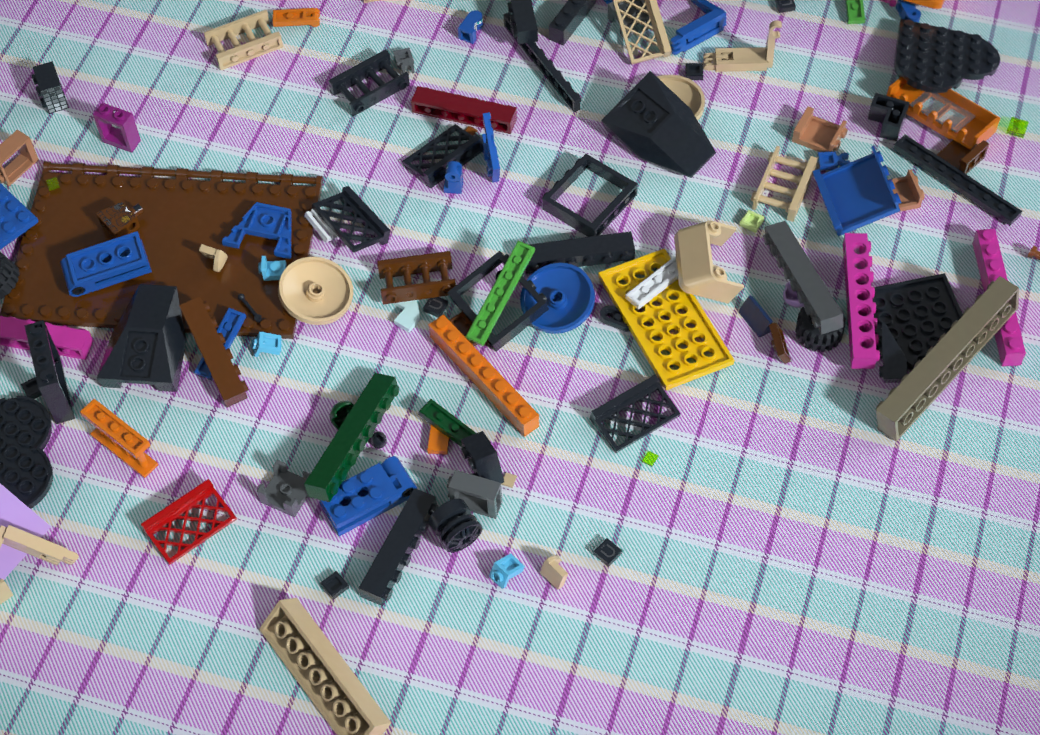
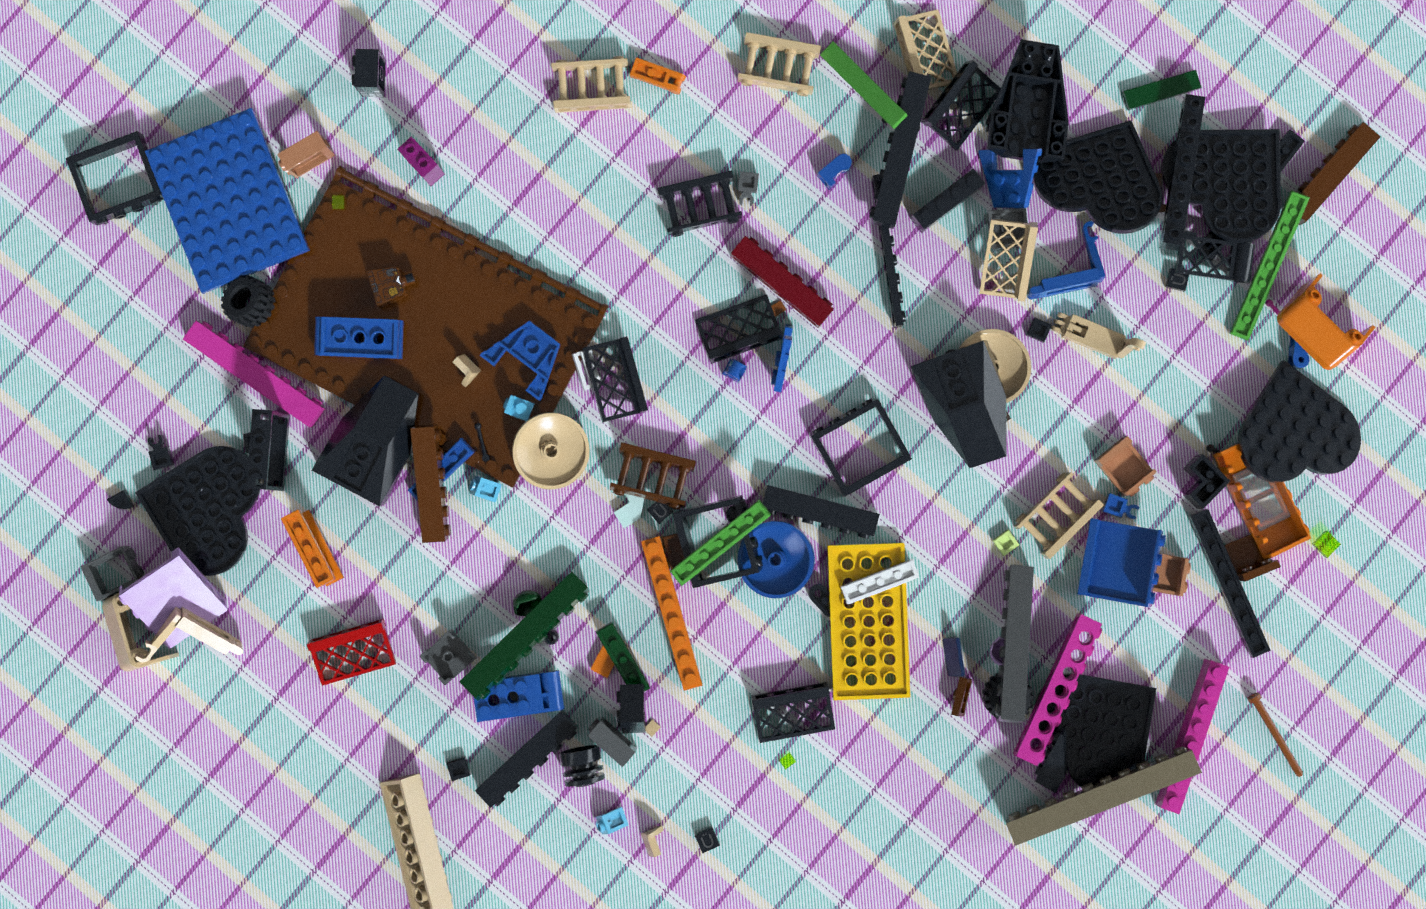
camera: 20 degrees right, 30 degrees up
tan windscreen [674,220,744,303] -> none

